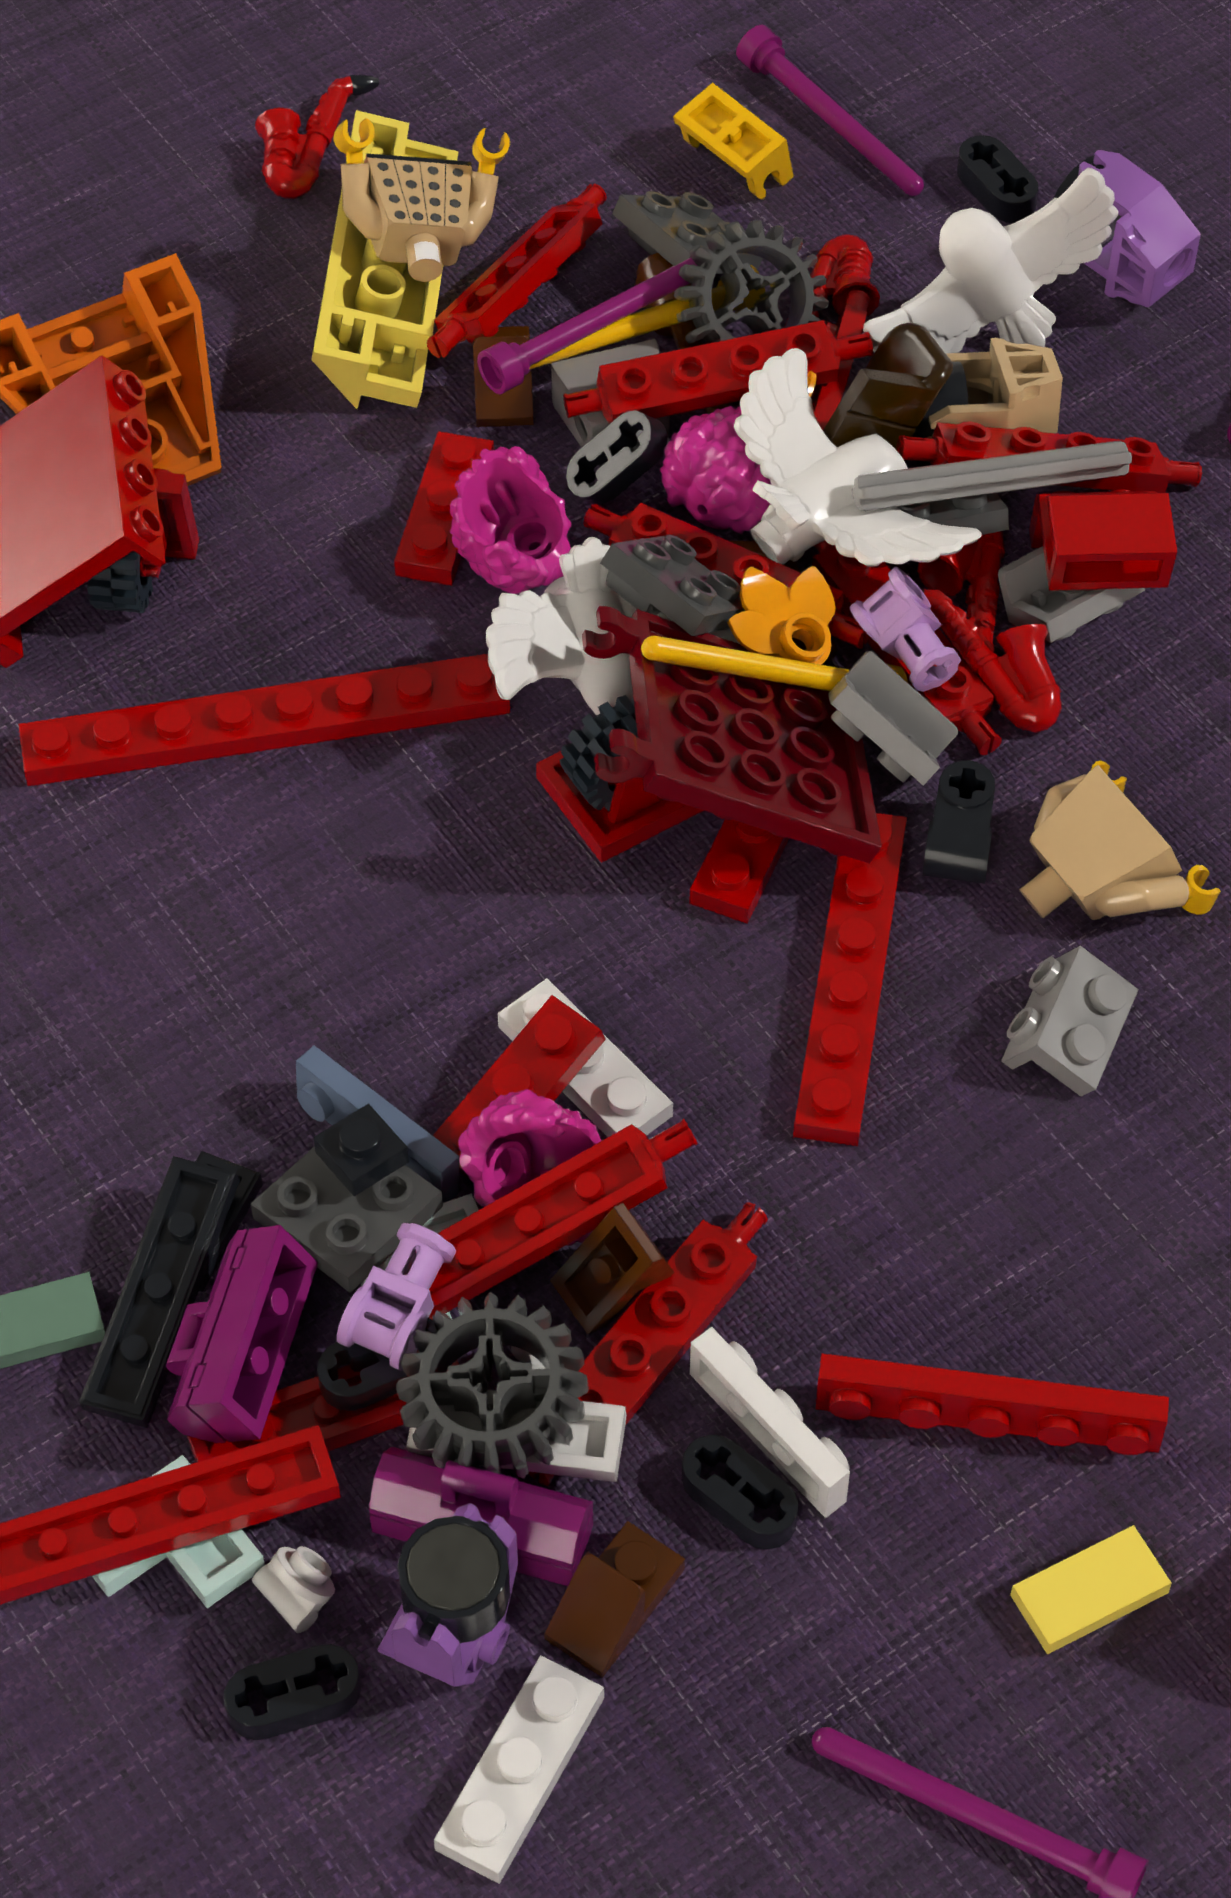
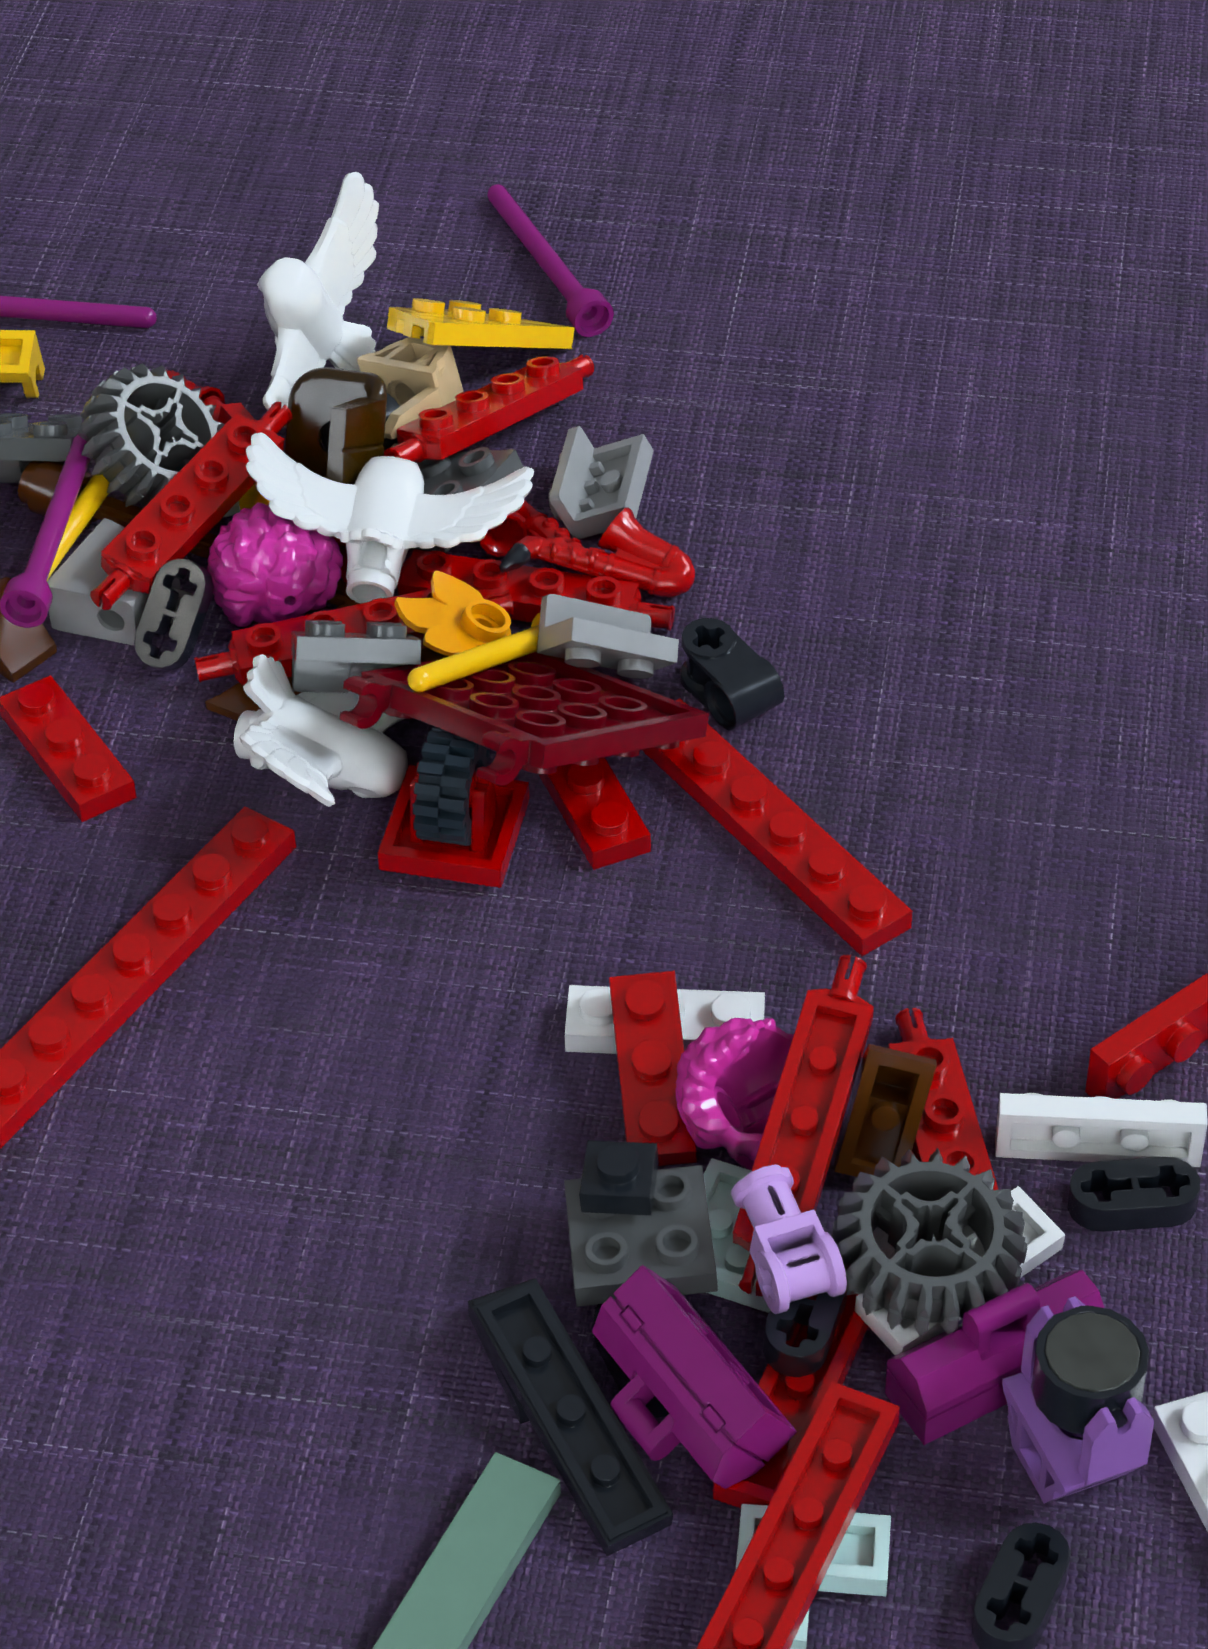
camera: 45 degrees left, 10 degrees down
white plate [252,1546,335,1633] -> none
sand blue plate [296,1045,460,1203] -> none
dark pink hair [450,446,572,594] -> none
reddish brown slope [544,1521,685,1678] -> none
lavender connector [850,566,961,692] -> none
light grey axle [852,441,1132,511] -> none
black beam [957,135,1038,223] -> none
light grey bracket [1002,945,1139,1096] -> none
tan torso [1019,760,1221,920] -> none
red piece [1029,489,1177,591] -> none
medium lavender piece [1052,150,1201,308] -> none
none -> yellow wing [387,298,575,349]

